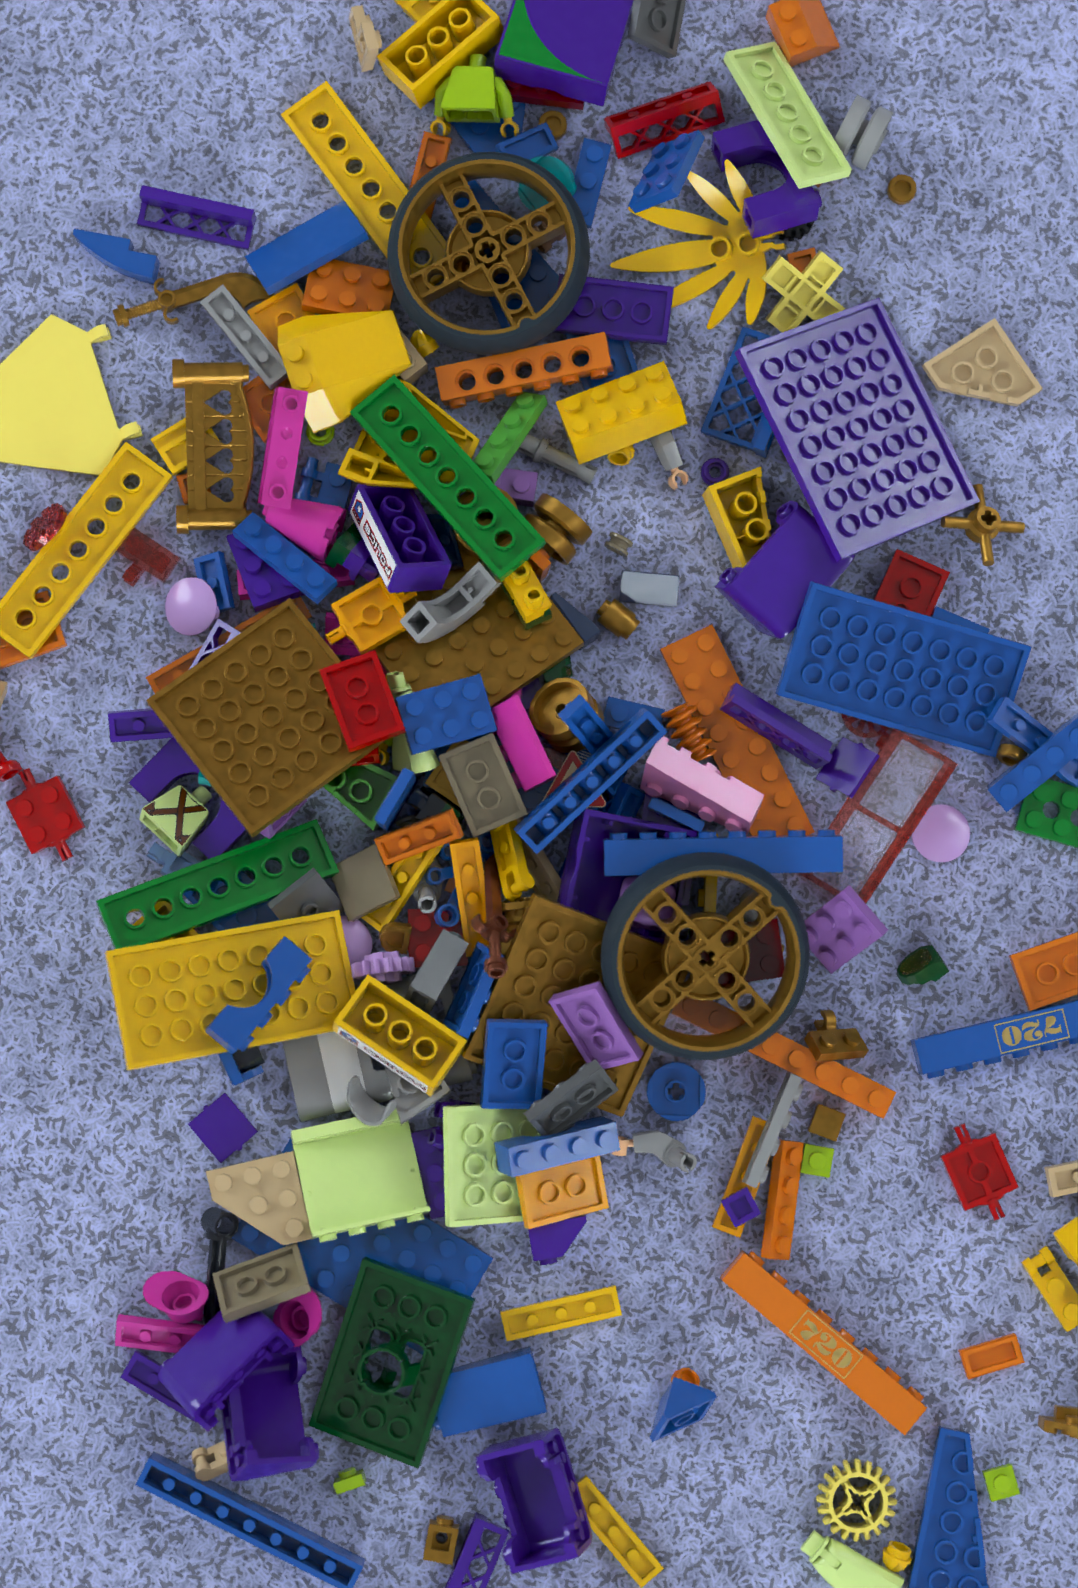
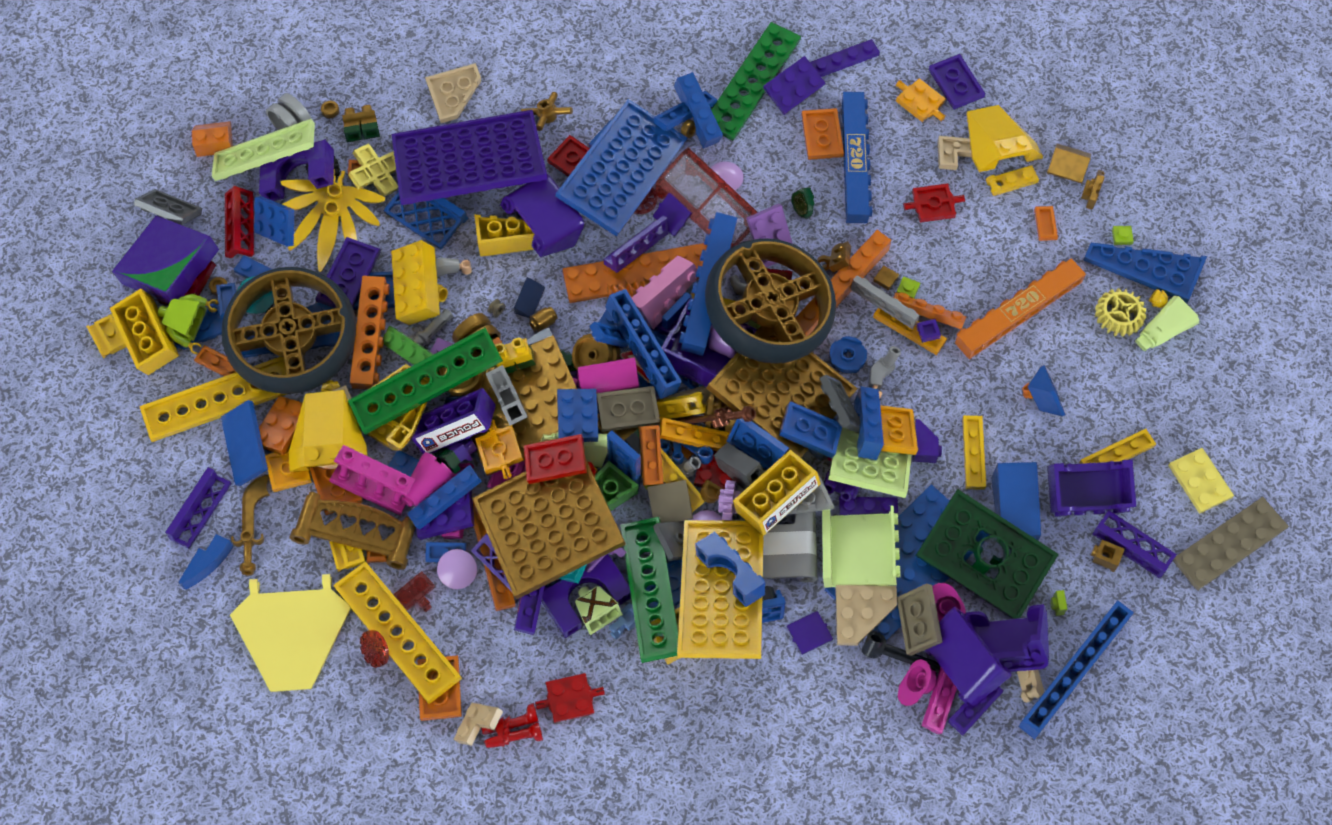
camera: 70 degrees left, 20 degrees down
light grey plate [200,284,288,390] -> none
light grey helmet [346,1075,397,1126] -> none
tan plate [349,5,382,72] -> none
medium lavender plate [548,981,644,1069] -> none
dark purple plate [700,458,729,486] -> none
none -> hips [342,105,380,142]

